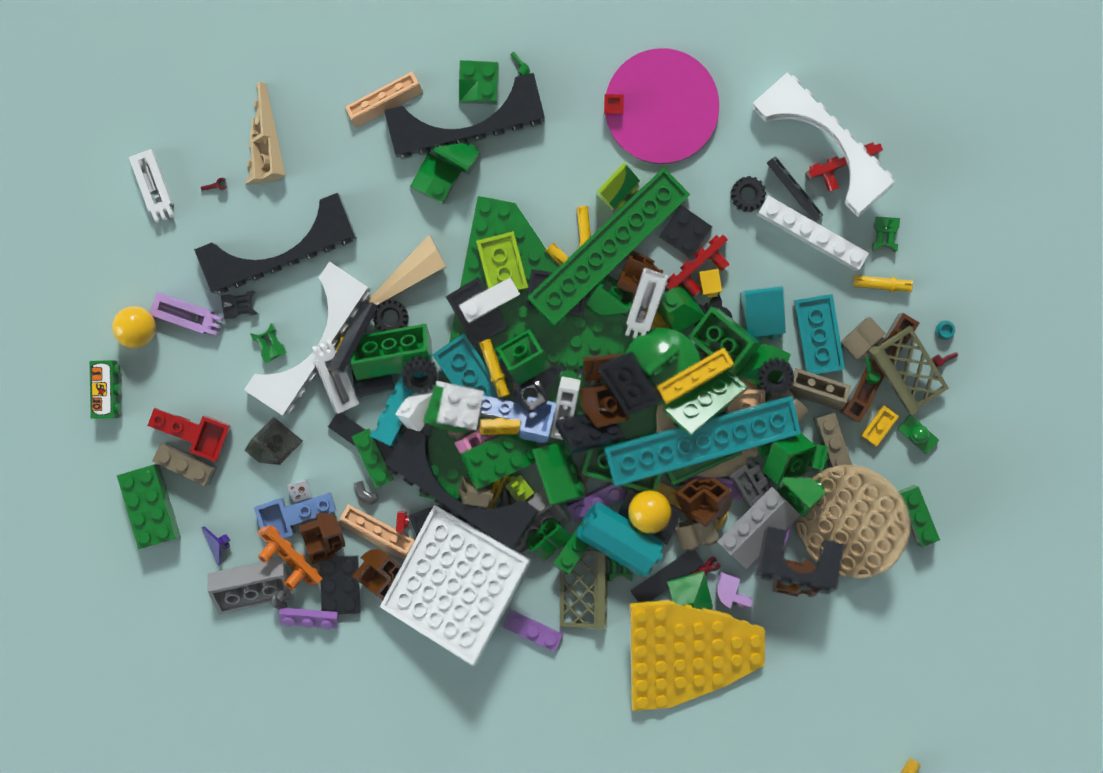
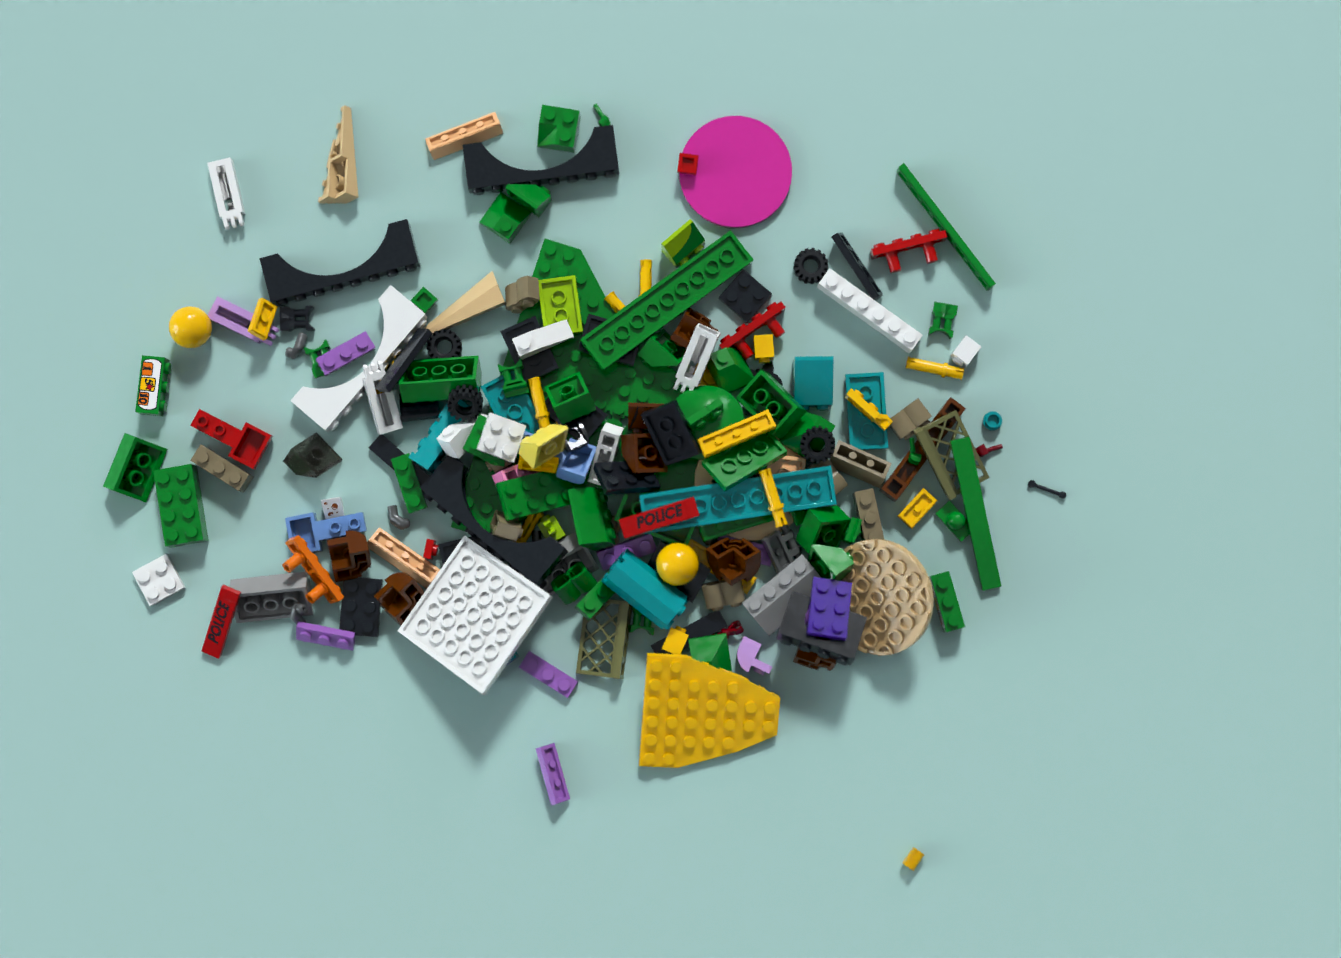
camera: 10 degrees right, 5 degrees down
dark red hand [201,178,227,191] -> none
dark purple piece [202,526,230,566] -> none
white arch [753,73,894,217] -> none
none -> green slope [103,433,167,502]
none -> white plate [132,554,186,606]
none -> red tile [201,585,241,659]
none -> yellow plate [247,298,278,340]
none -> dark grey arm [285,333,308,359]
none -> medium lavender plate [316,331,375,376]
none -> green plate [411,287,438,314]
none -> green piece [498,359,529,398]
none -> dark tan brick [505,276,540,314]
none -> light yellow slope [519,424,568,469]
none -> medium lavender plate [535,743,570,805]
none -> red tile [618,497,700,539]
none -> yellow brick [662,625,689,654]
none -> yellow pin [759,468,788,528]
none -> dark purple plate [806,577,852,641]
none -> yellow hinge [844,388,893,431]
none -> green tile [896,163,996,291]
none -> white brick [950,335,982,367]
none -> green tile [950,436,1001,591]
none -> black hinge [1028,480,1066,499]

